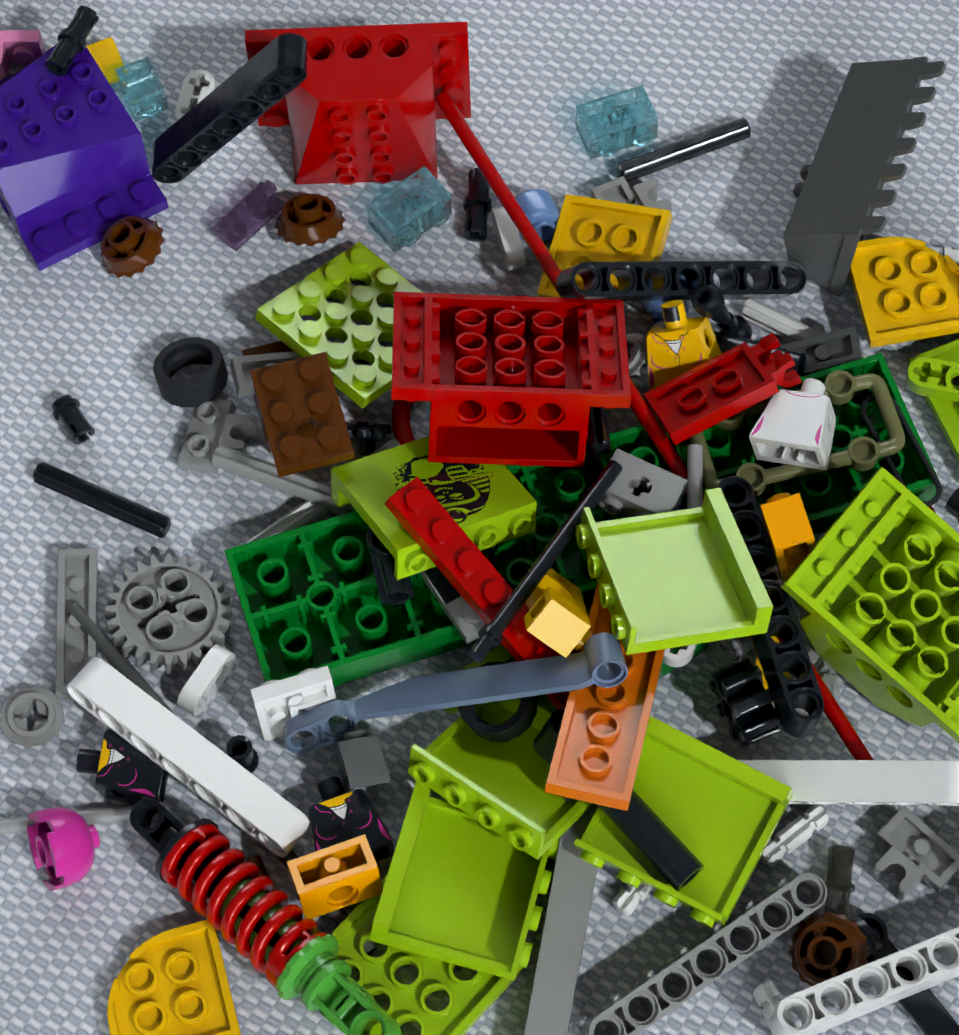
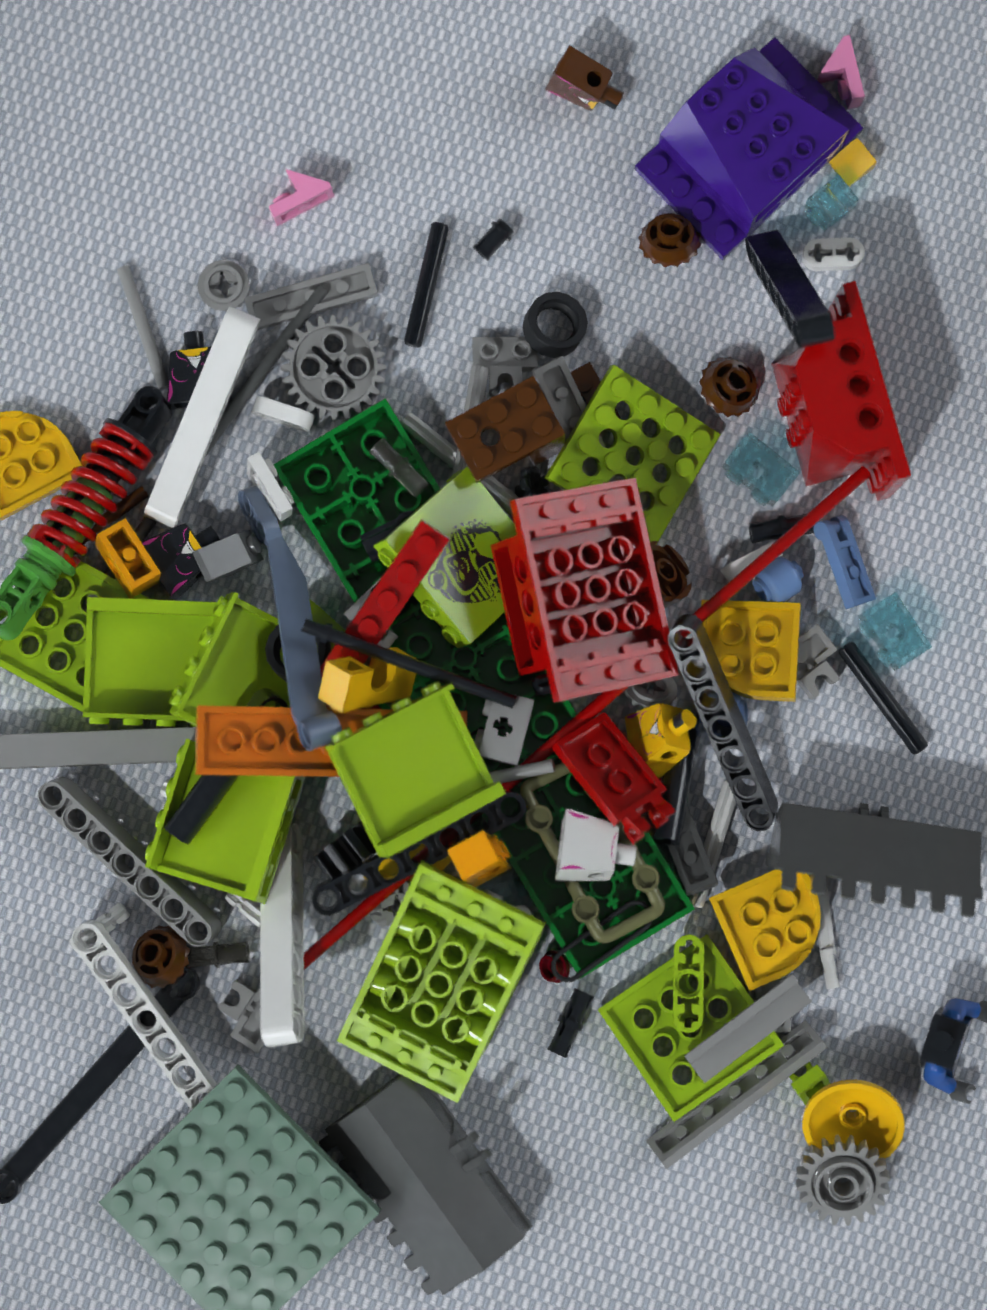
camera: 80 degrees right, 20 degrees up
dark pink cylinder [27,807,100,891] -> none
black pin [45,6,99,76] -> none
clear purple hinge [210,180,286,251] -> none
black pin [226,735,259,773] -> none
black piece [691,285,752,339] -> none
none -> clear smoke axle [369,438,428,497]
none -> medium blue plate [813,515,876,609]

